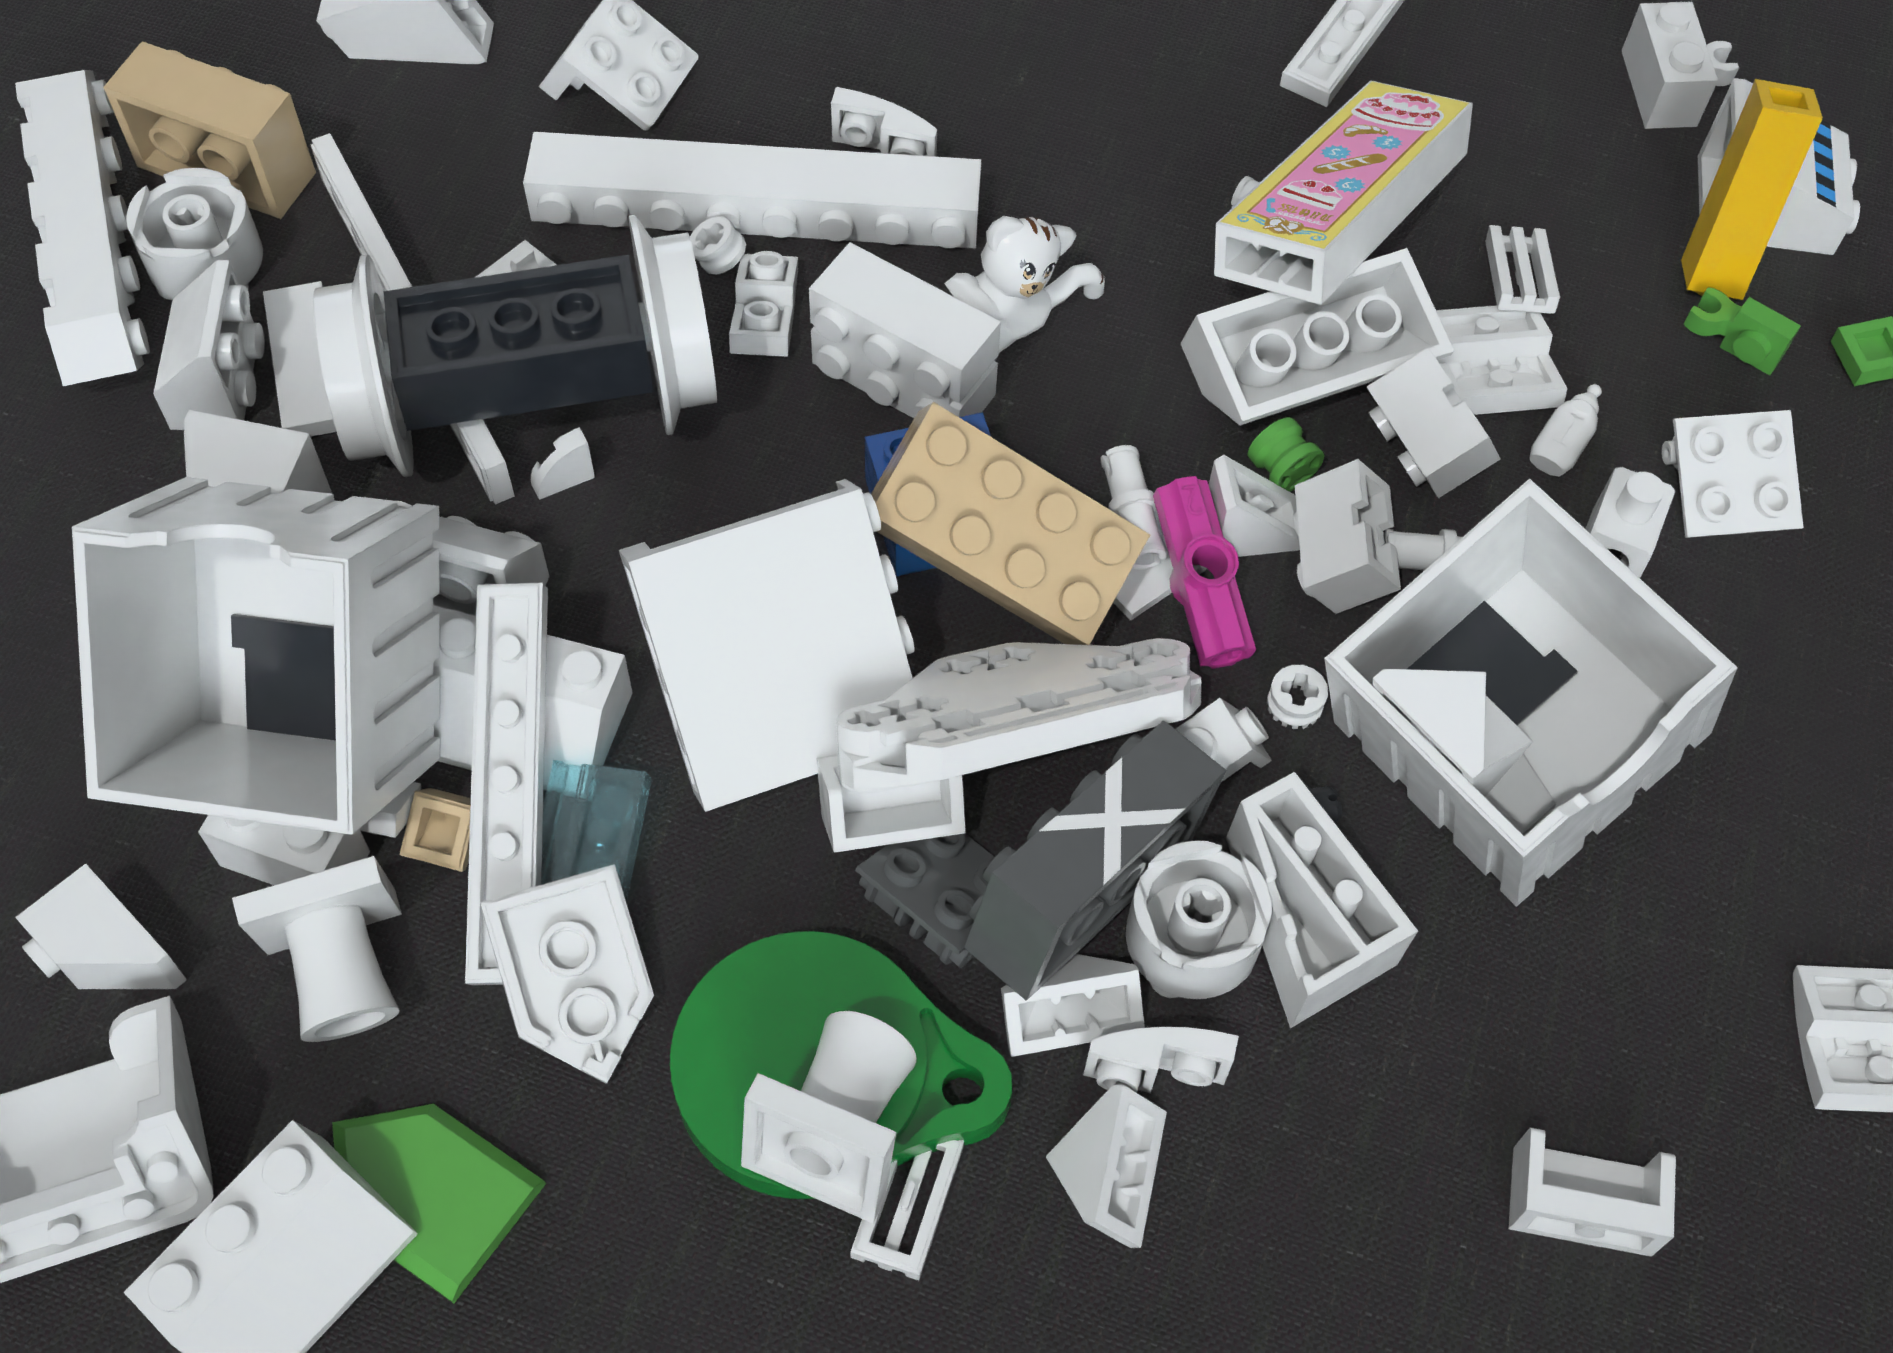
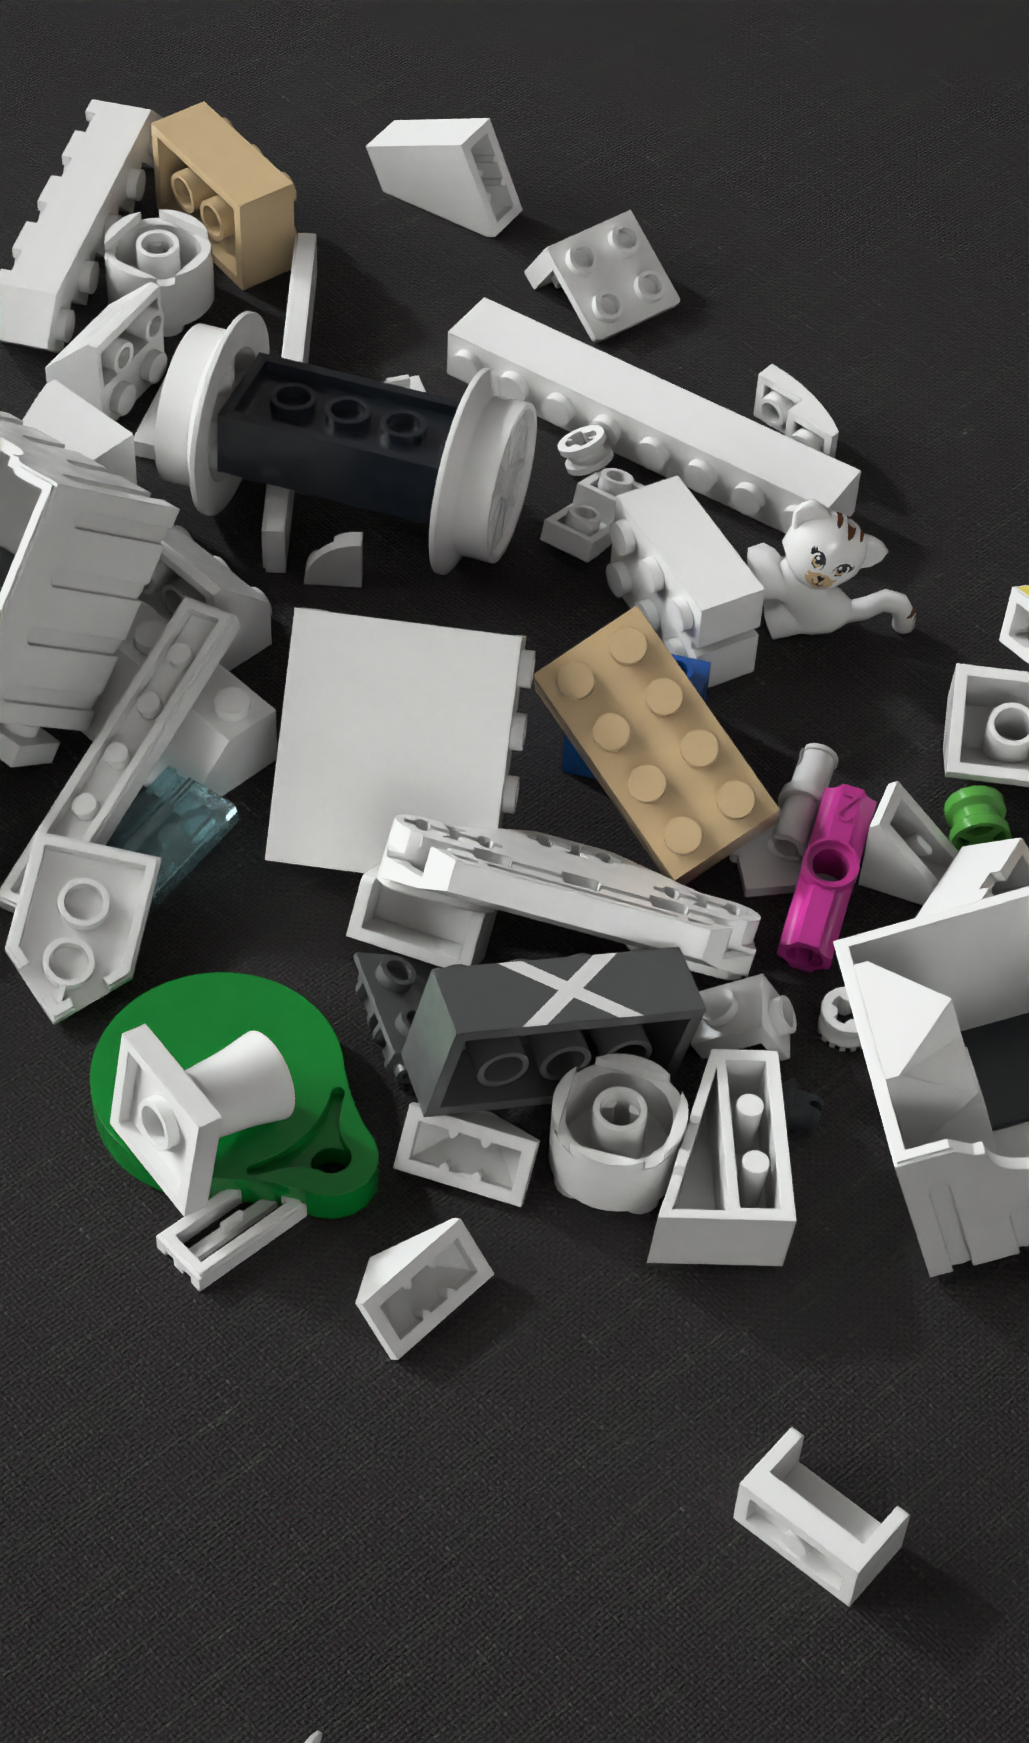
camera: 30 degrees right, 10 degrees down
tan slope [400,788,471,872] -> none
white slope [1083,1027,1239,1093] -> none

